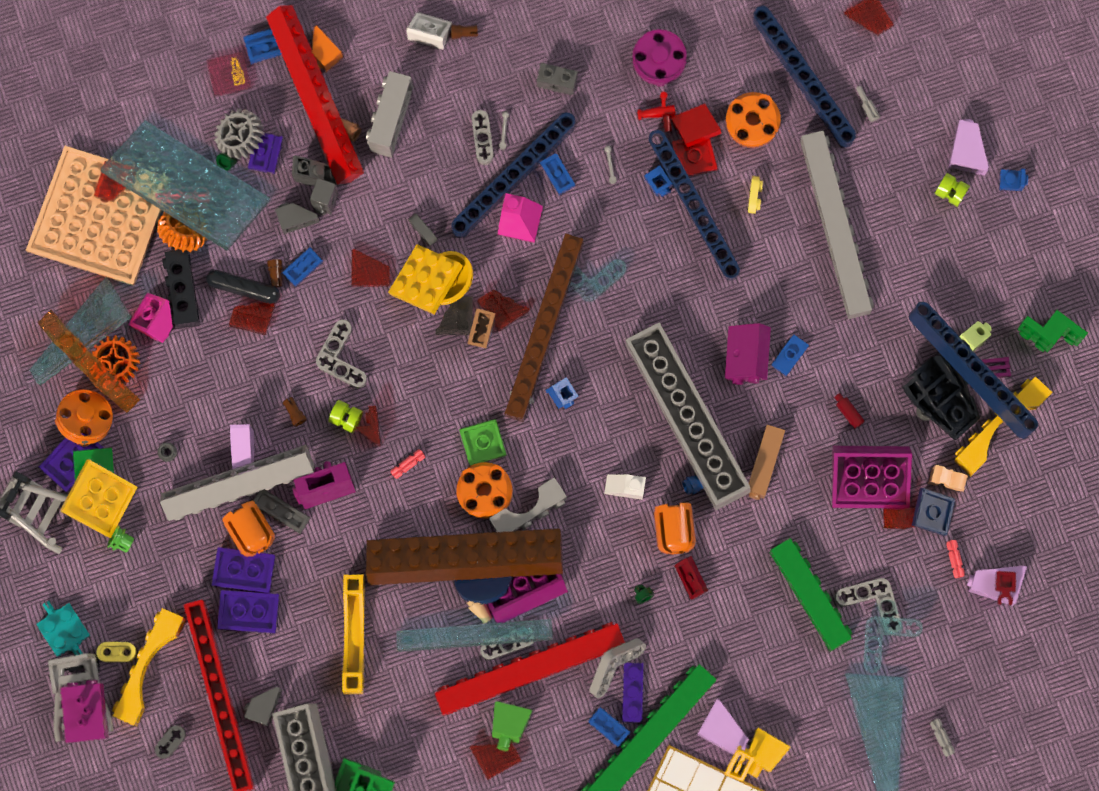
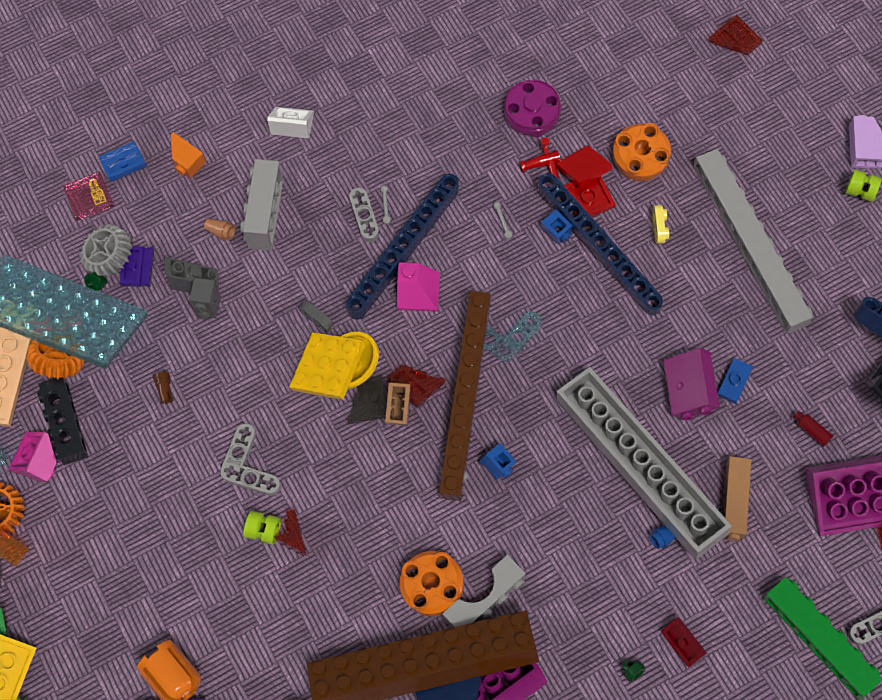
camera: 10 degrees left, 10 degrees down
dark grey plate [158,442,177,462] -> none
light grey brick [160,445,314,521] -> none
black piece [206,270,280,304] -> none
clear red wing [229,302,276,335] -> none
lavender slope [230,424,254,469] -> none
dark grey tile [253,489,311,534] -> none
red brick [266,5,364,185] -> none
dark grey slope [275,203,320,234] -> none
blue plate [282,247,323,287] -> none
reddish brown pin [282,397,307,427] -> none
magenta piece [292,461,356,509] -> none
clear red wing [351,249,390,287] -> none
coral axle [391,449,425,479] -> none
reddish brown pin [451,25,478,40] -> none
bright green tile [459,419,507,466] -> none
dark grey brick [537,63,578,95] -> none
blue plate [540,153,575,195] -> none
white slope [604,474,646,500] -> none
orange cylinder [654,503,696,555] -> none
dark blue beam [753,6,856,148] -> none
light grey axle [856,86,881,122] -> none

